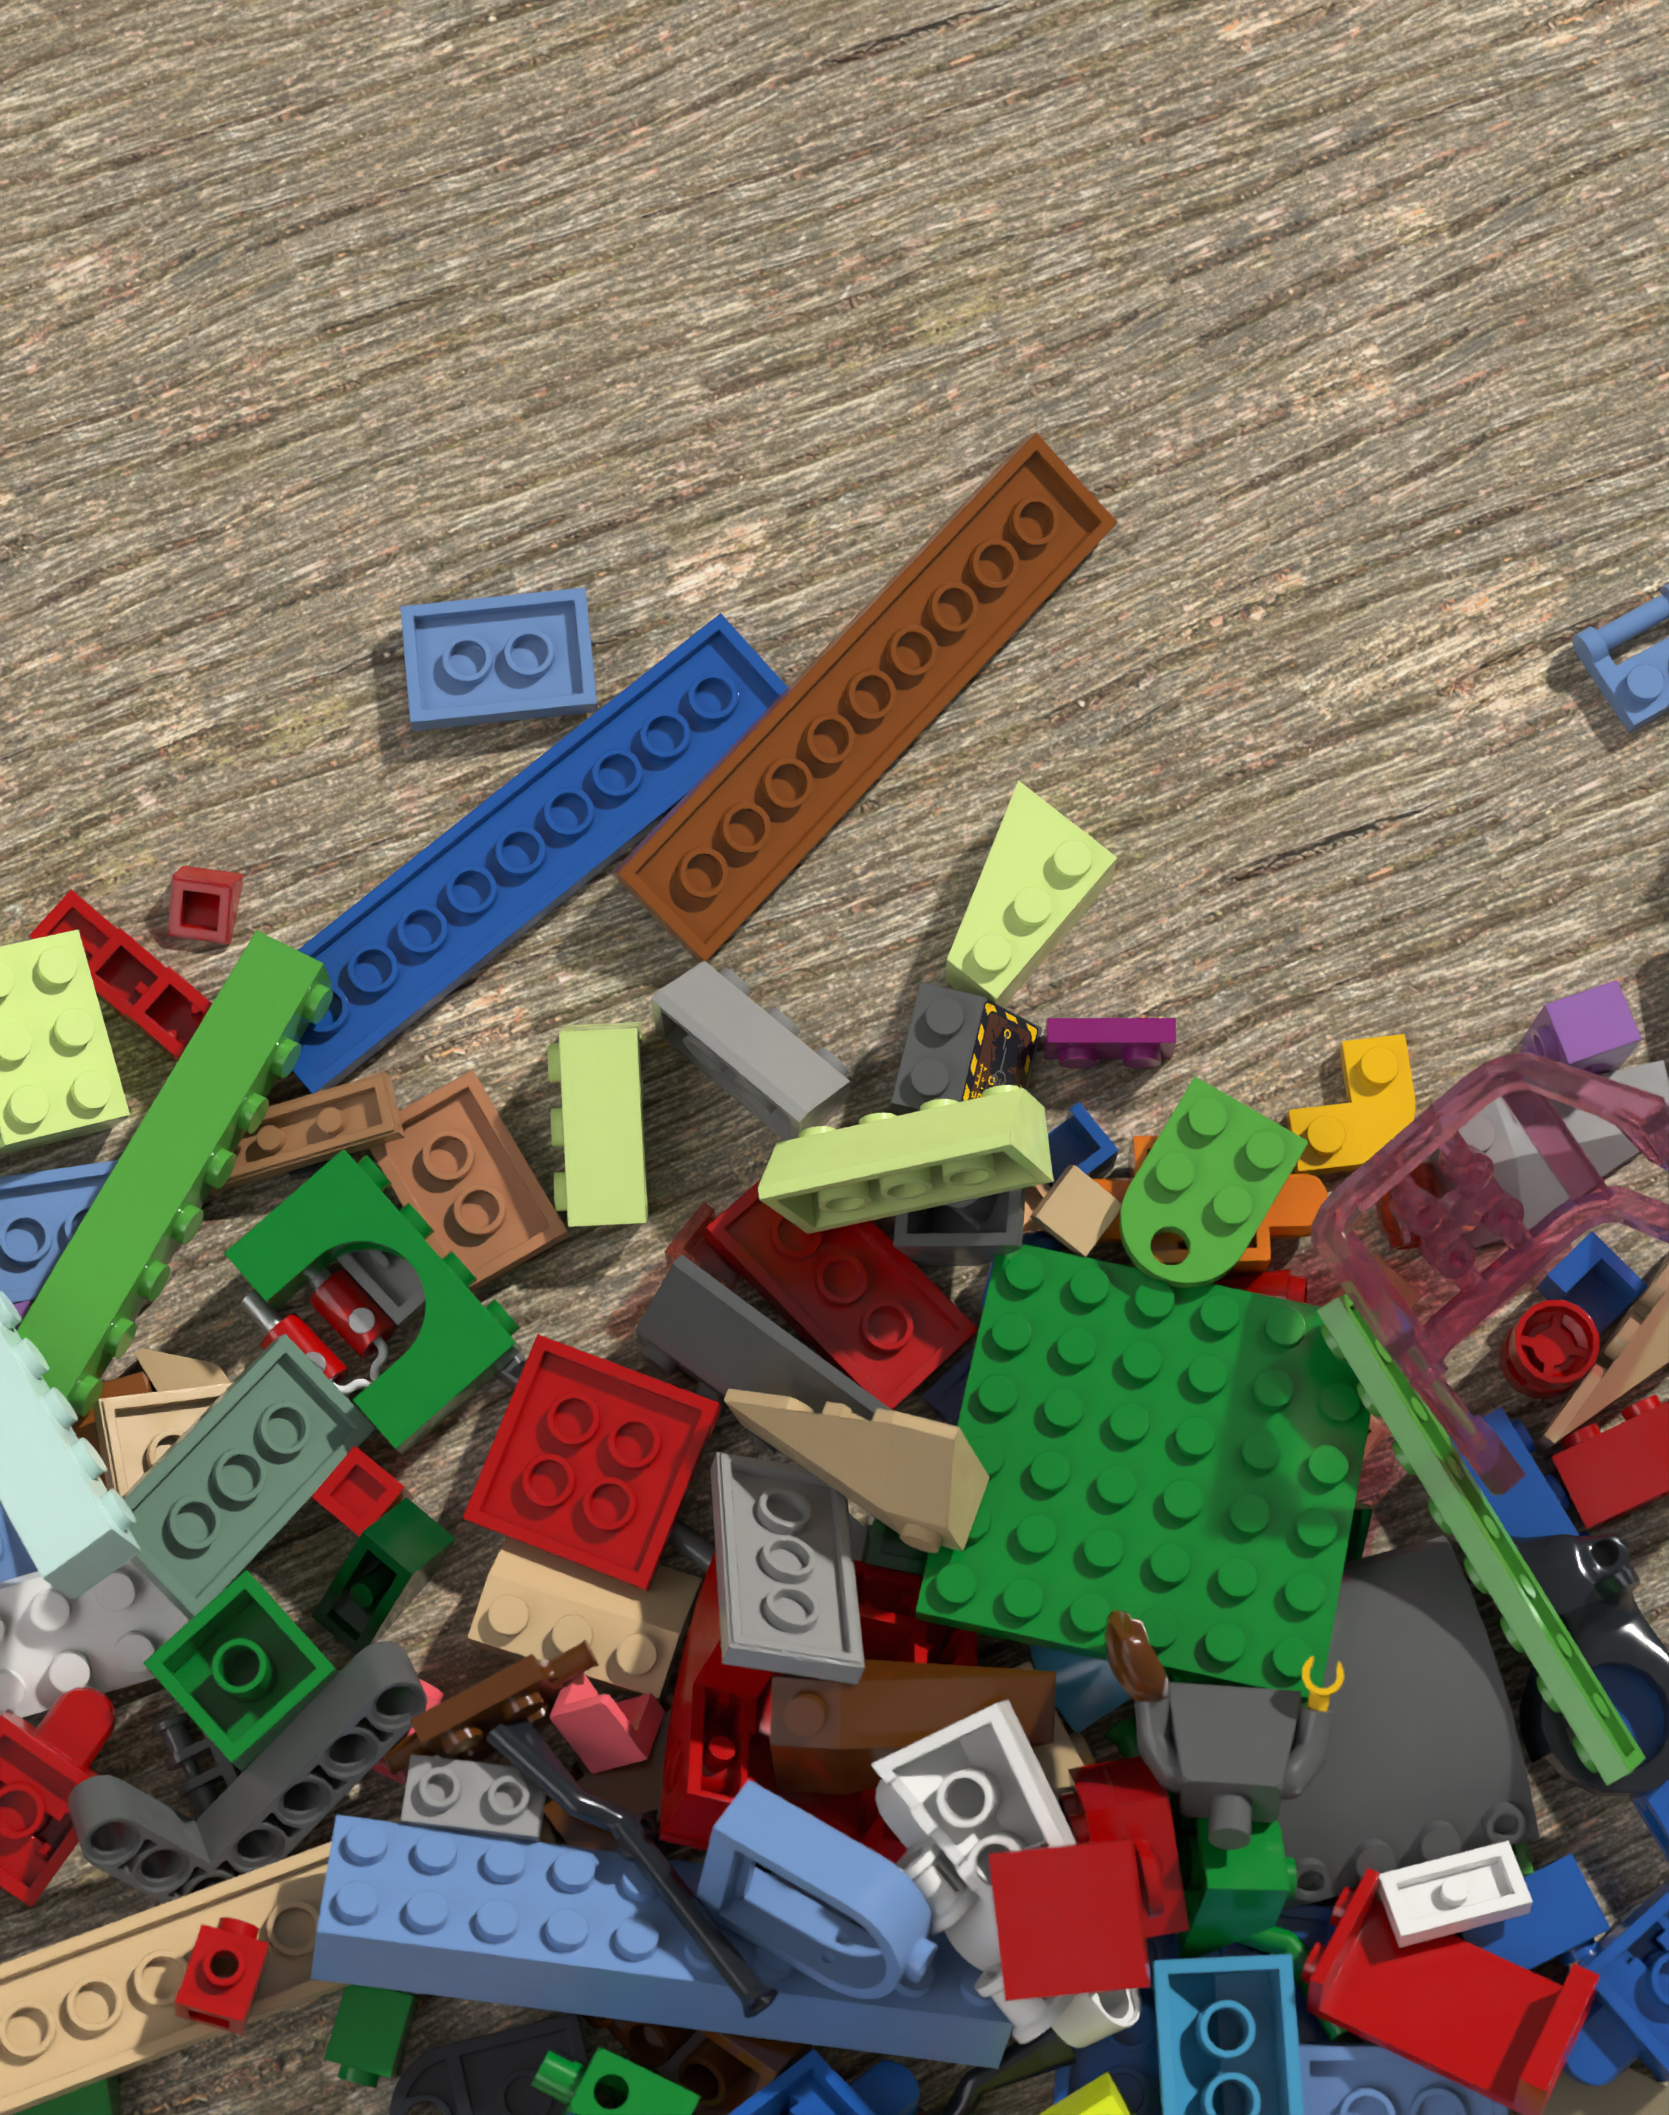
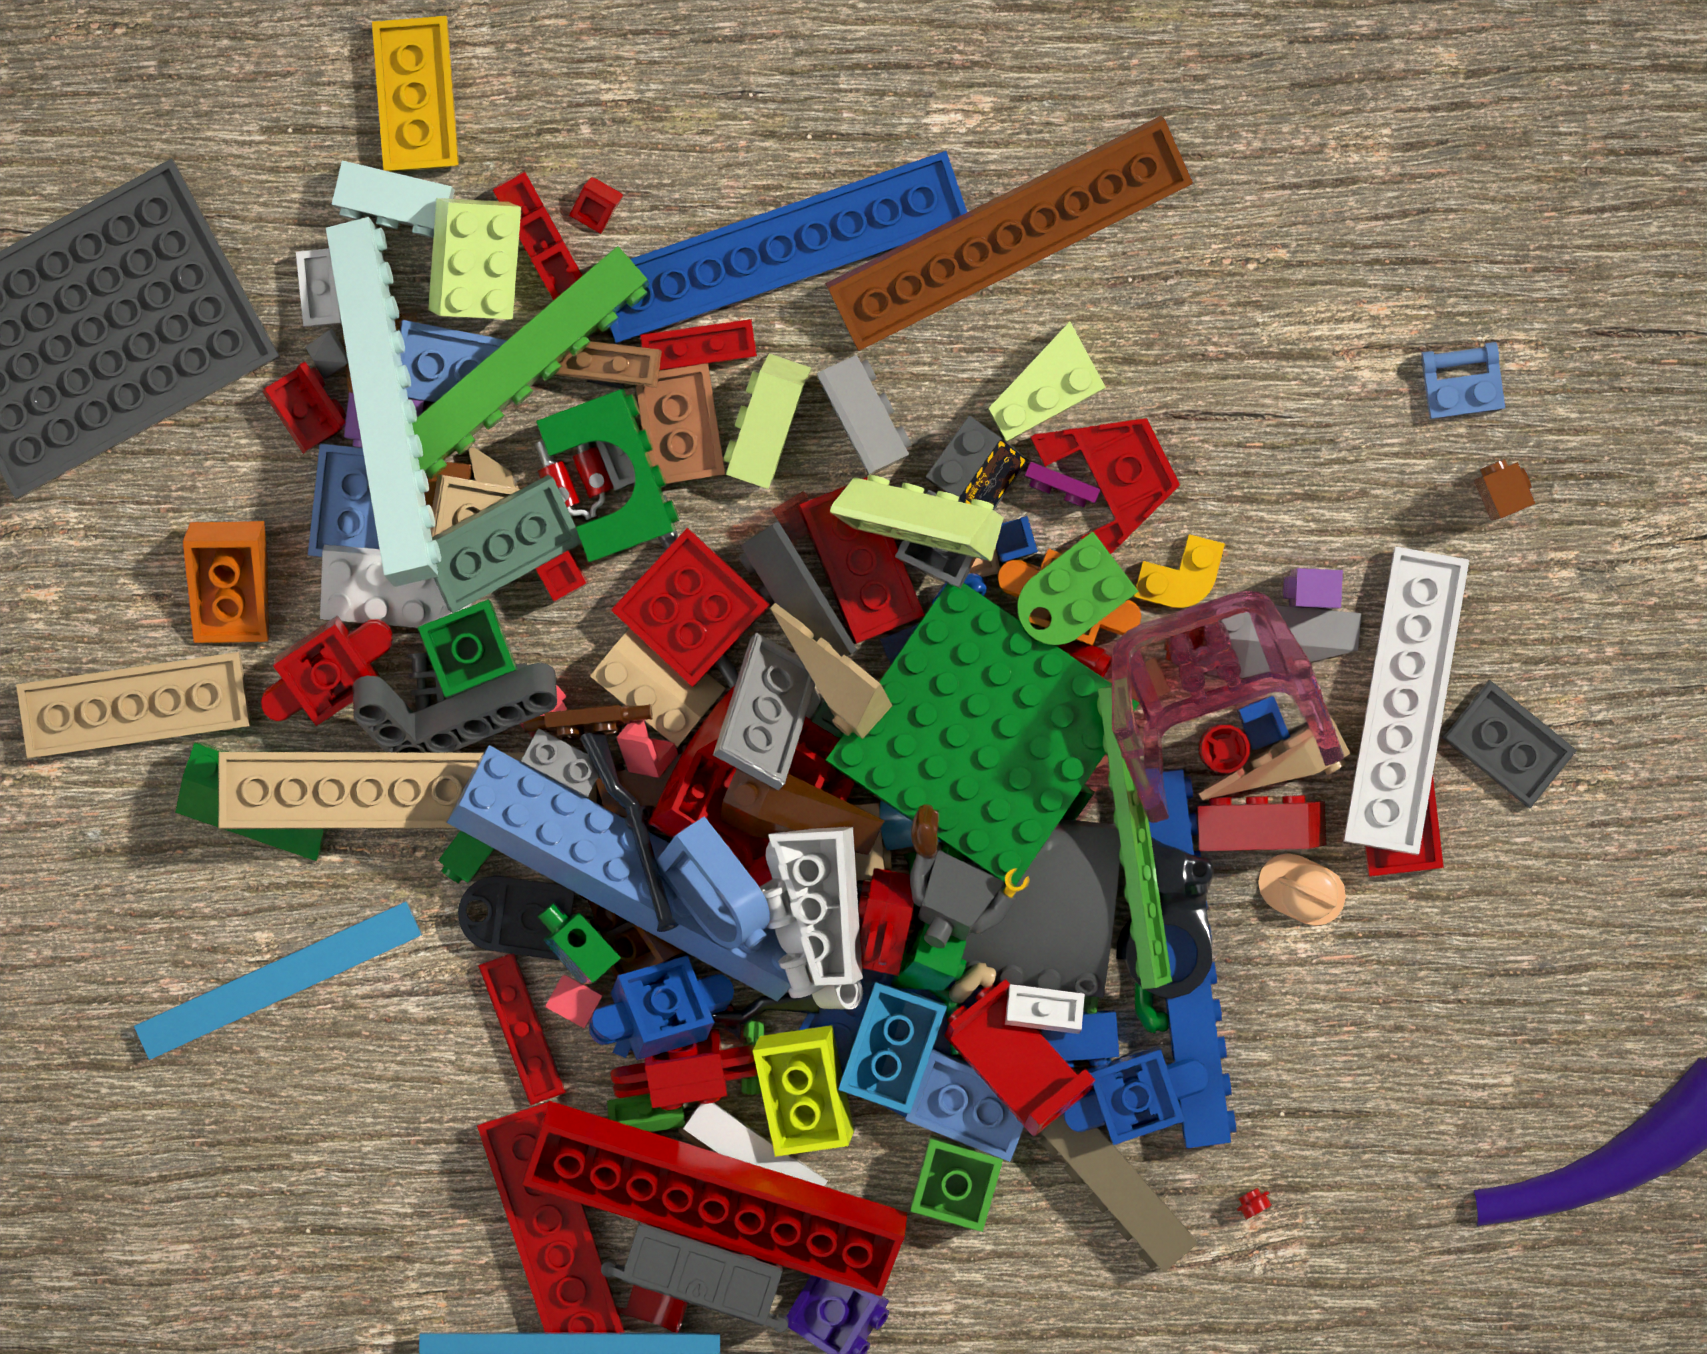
camera: 15 degrees right, 15 degrees up
red brick [174,1917,269,2036] -> none
dark green slope [312,1497,456,1655] -> none
medium blue plate [400,587,598,731] -> none
red tile [988,1838,1151,2001] -> none
tan tile [1030,1165,1122,1257] -> none
none -> red plate [640,319,757,371]
none -> tan arm [949,963,996,1003]
none -> red wing [1030,418,1180,554]
none -> green arm [1135,982,1169,1034]

